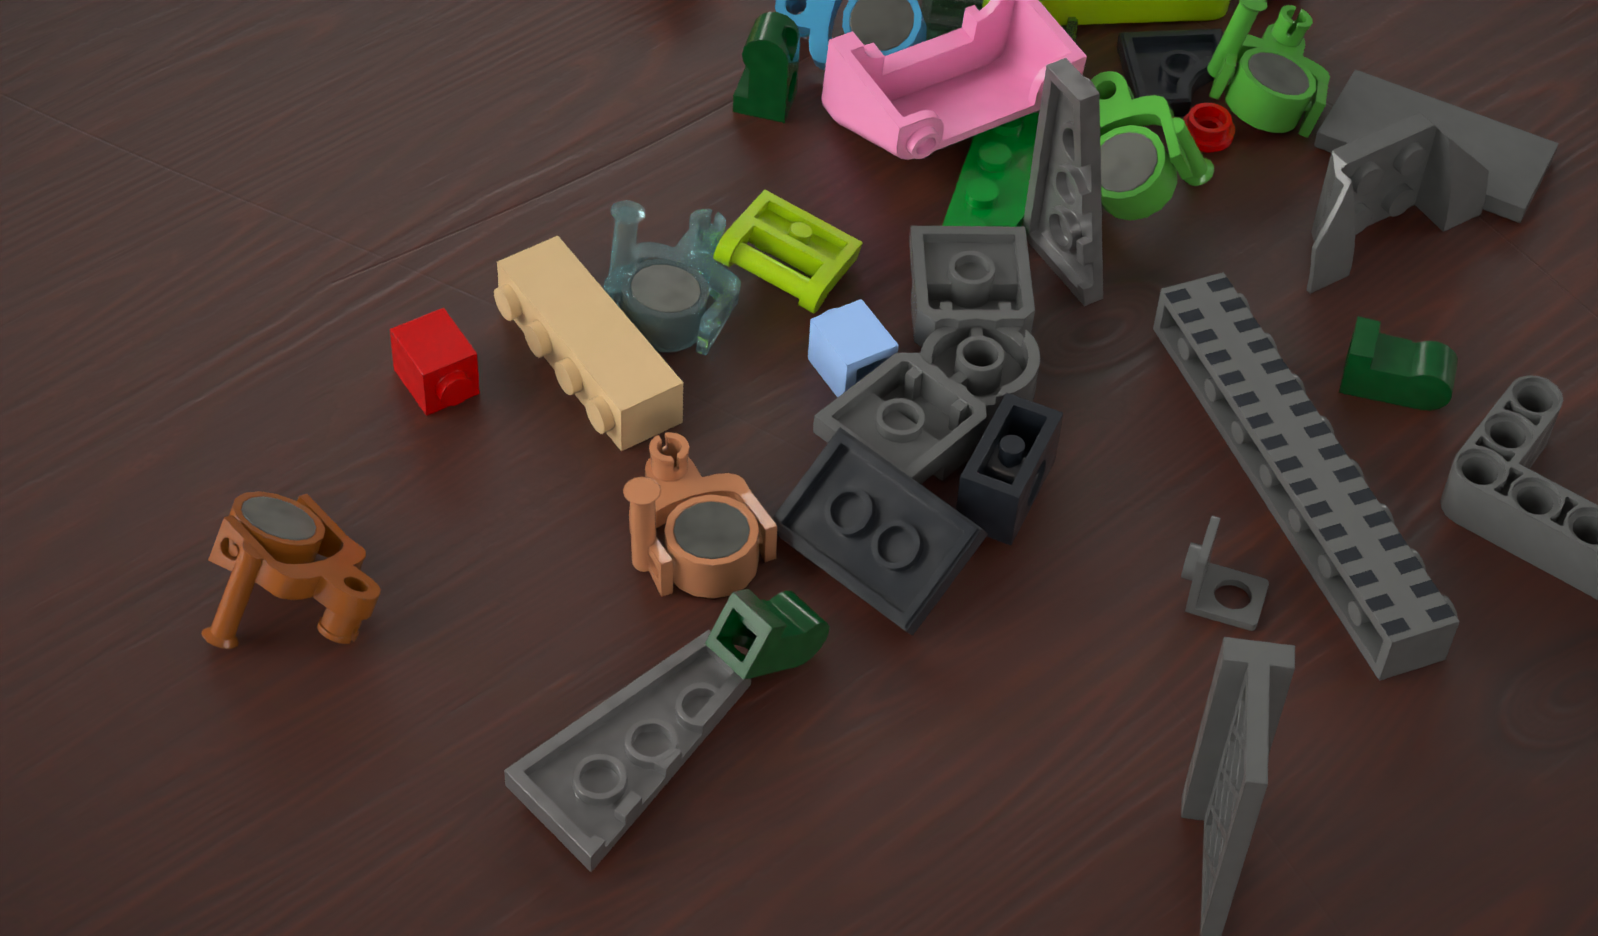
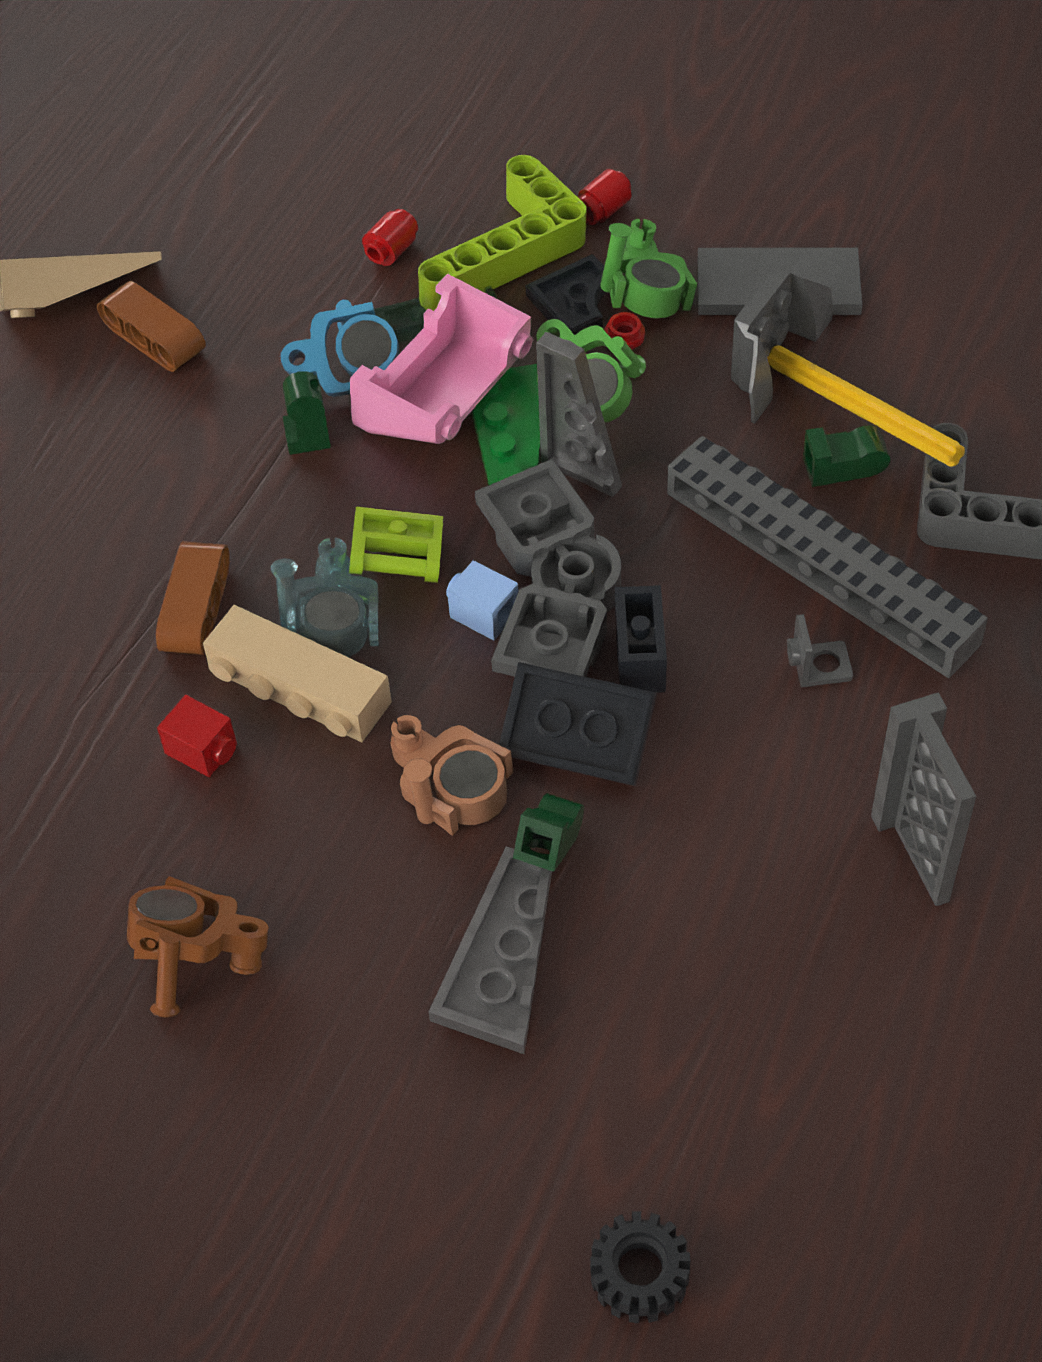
camera: 20 degrees left, 5 degrees up
none -> dark orange beam [156,541,230,655]
none -> yellow axle [767,345,965,467]

